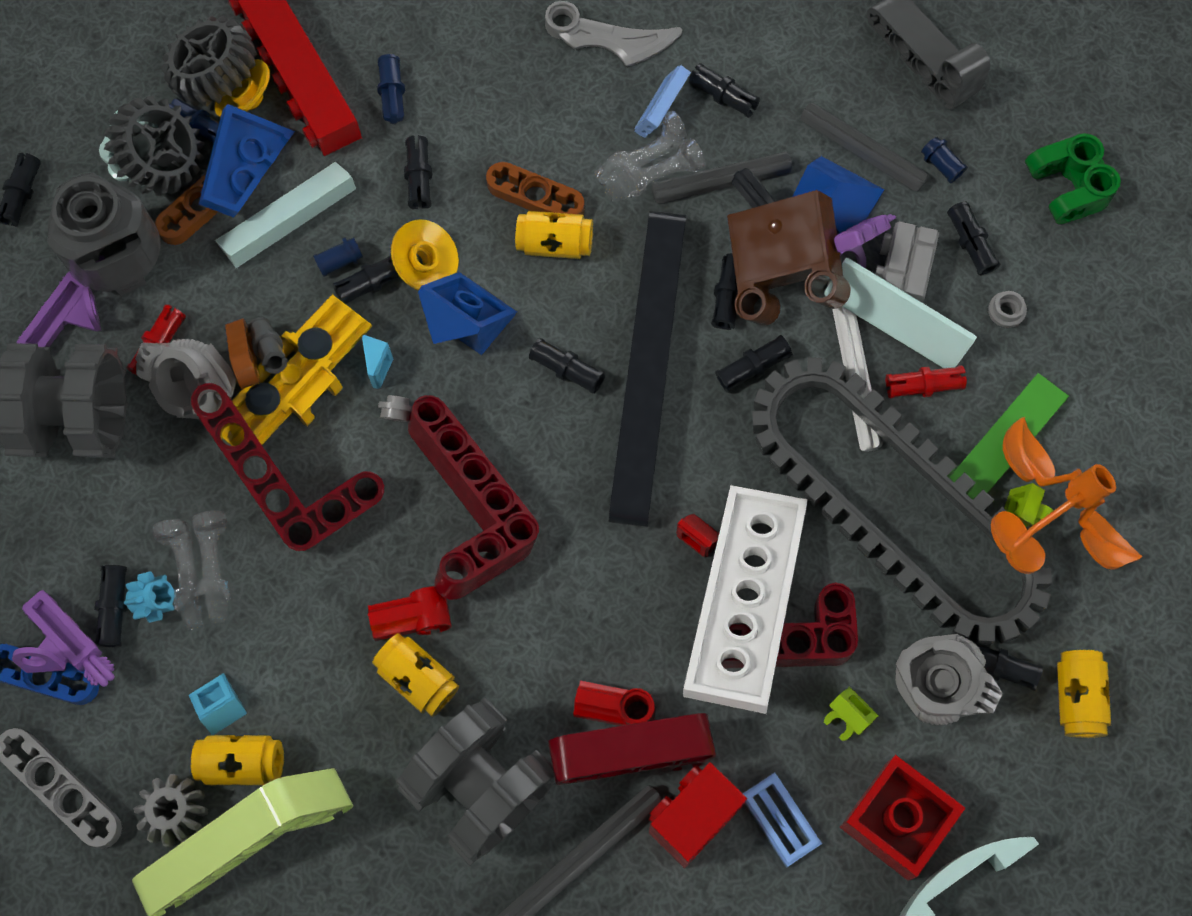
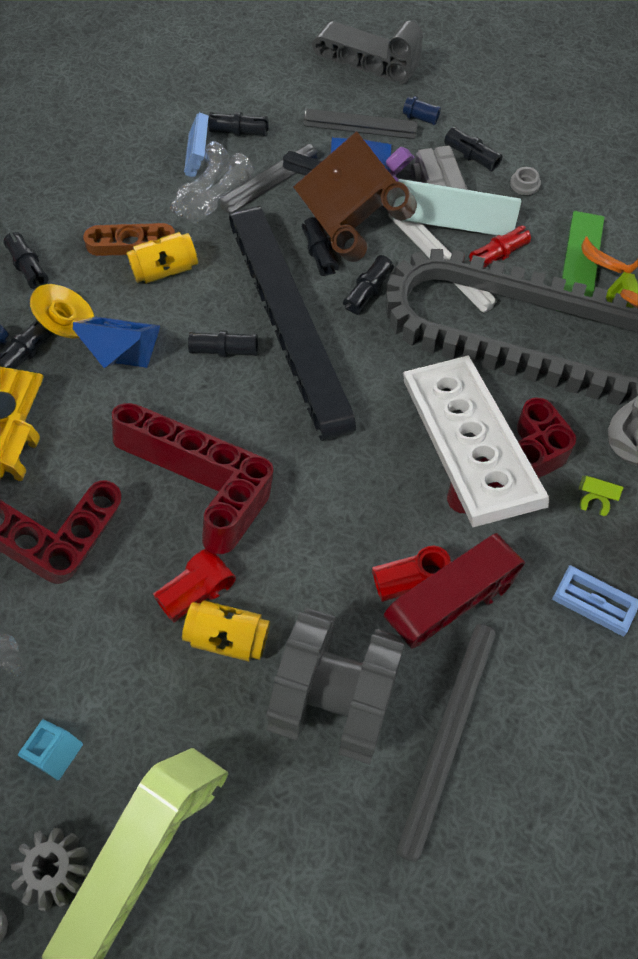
camera: 30 degrees left, 10 degrees down
yellow piece [191,735,284,786] -> none
medium azure slope [362,335,393,389] -> none
light grey plate [378,395,412,422] -> none
light grey piece [545,1,682,67] -> none
red brick [649,762,748,869] -> none
red slope [676,514,719,557] -> none
green piece [1025,133,1121,224] -> none

